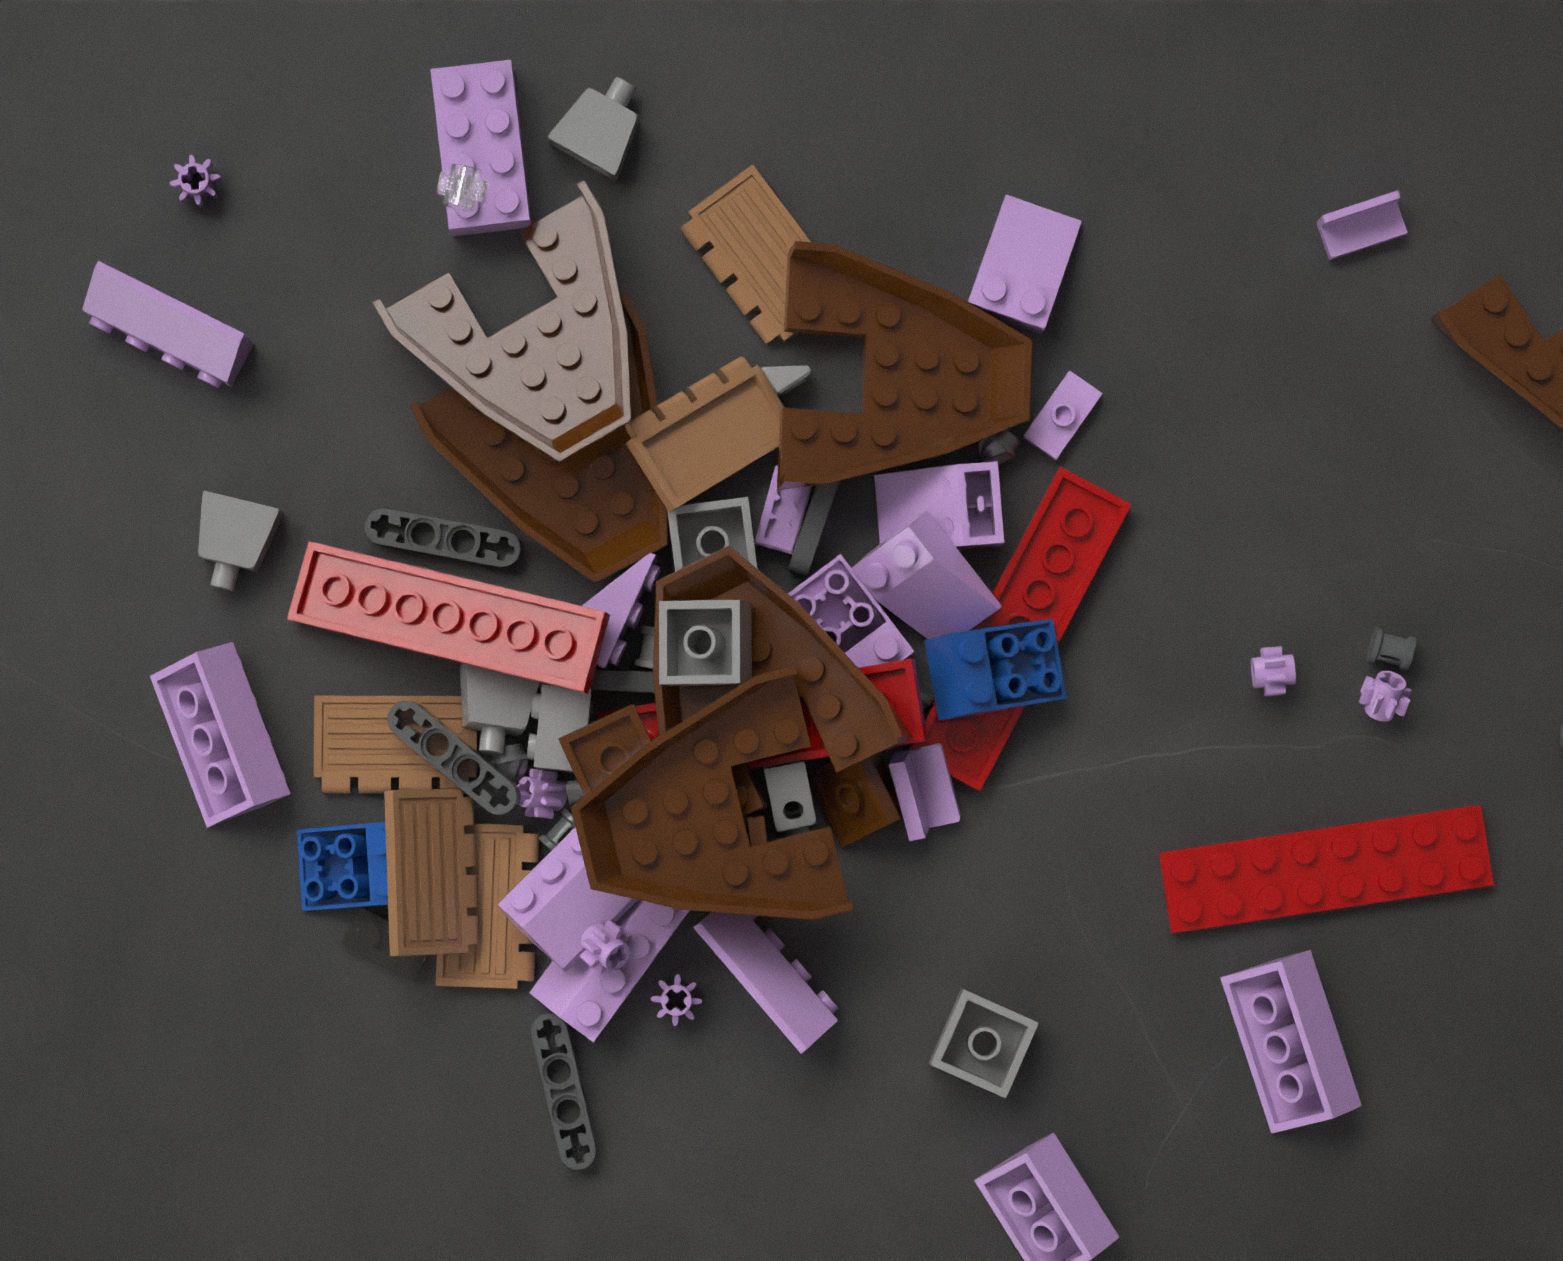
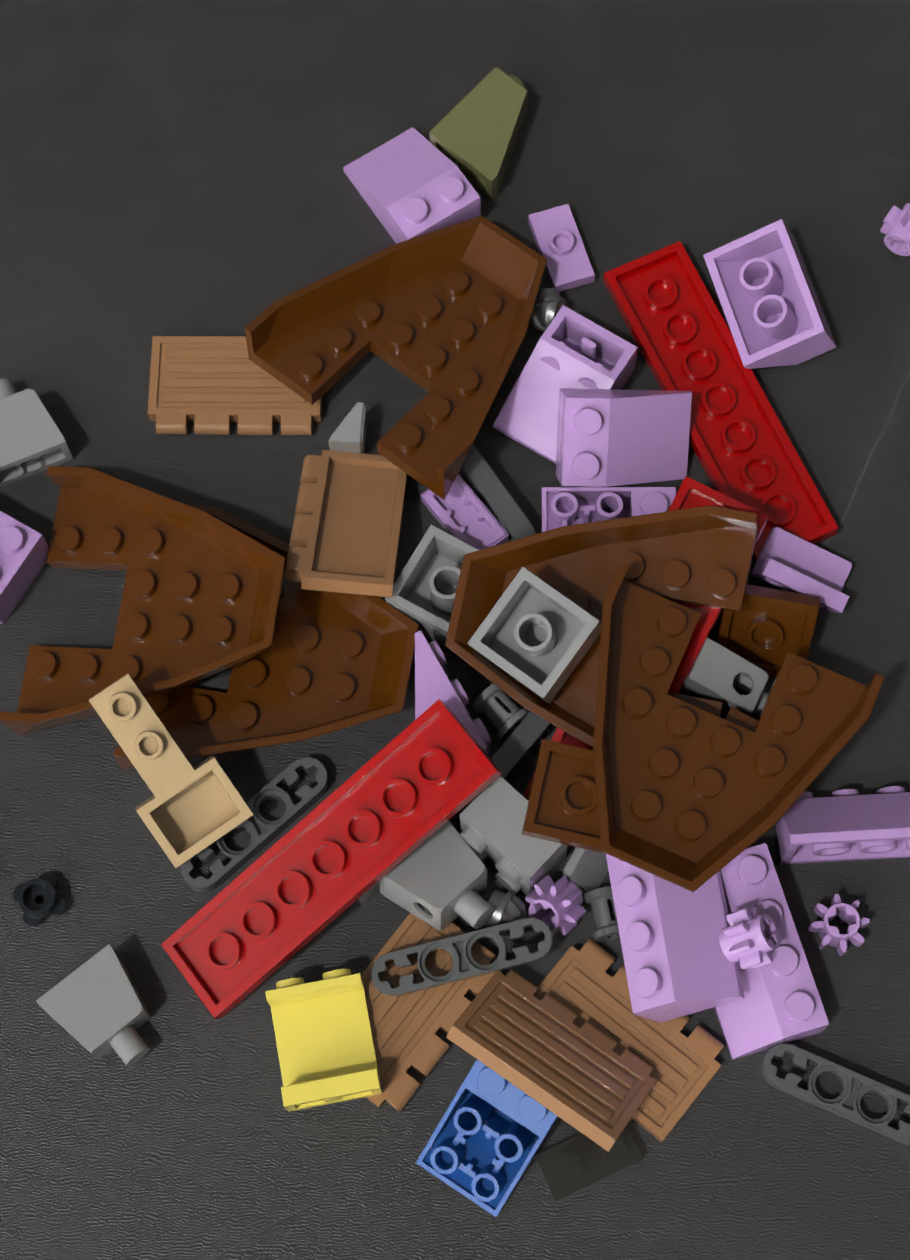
camera: 45 degrees left, 15 degrees down
lavender slope [150,642,290,828] -> none
blue slope [924,619,1067,721] -> none
none -> black plate [13,873,67,927]
none -> tan plate [88,673,253,868]
none -> light yellow panel [265,969,382,1112]
none -> olive slope [429,67,527,202]
none -> lavender slope [703,219,836,369]

